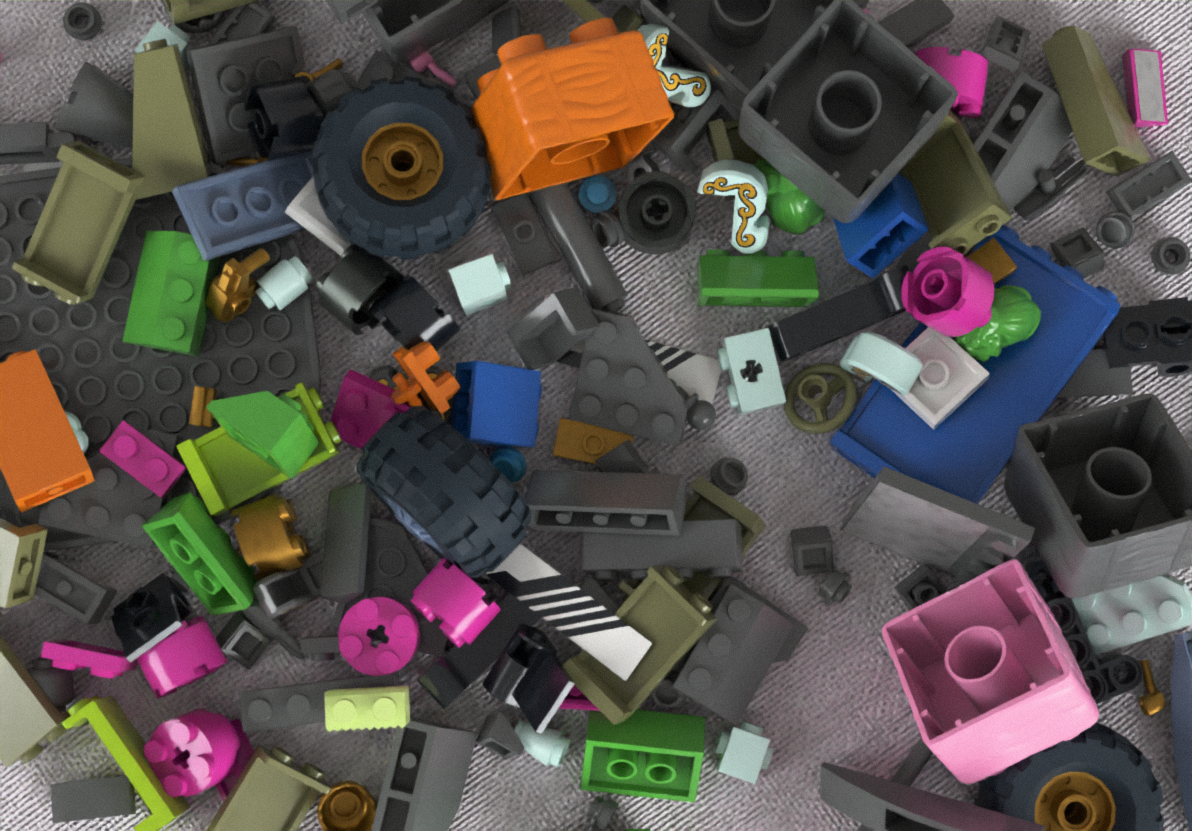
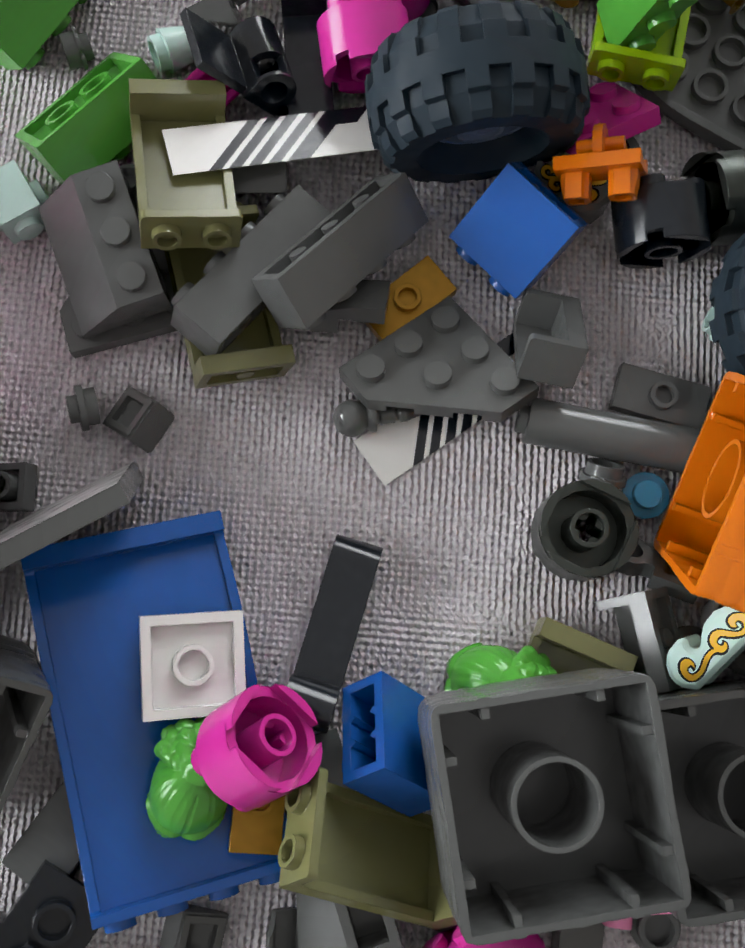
camera: 130 degrees right, 5 degrees down
light aqua brick [449,254,512,316] -> none
dark azure plate [490,446,527,483] -> none
light aqua animal [697,160,770,254] -> none
bright green slope [697,249,819,308] -> none
dark grey plate [710,458,748,495] -> none
light aqua brick [717,328,786,415] -> none
olive piece [784,363,857,434] -> none
light aqua animal [840,331,923,395] -> none

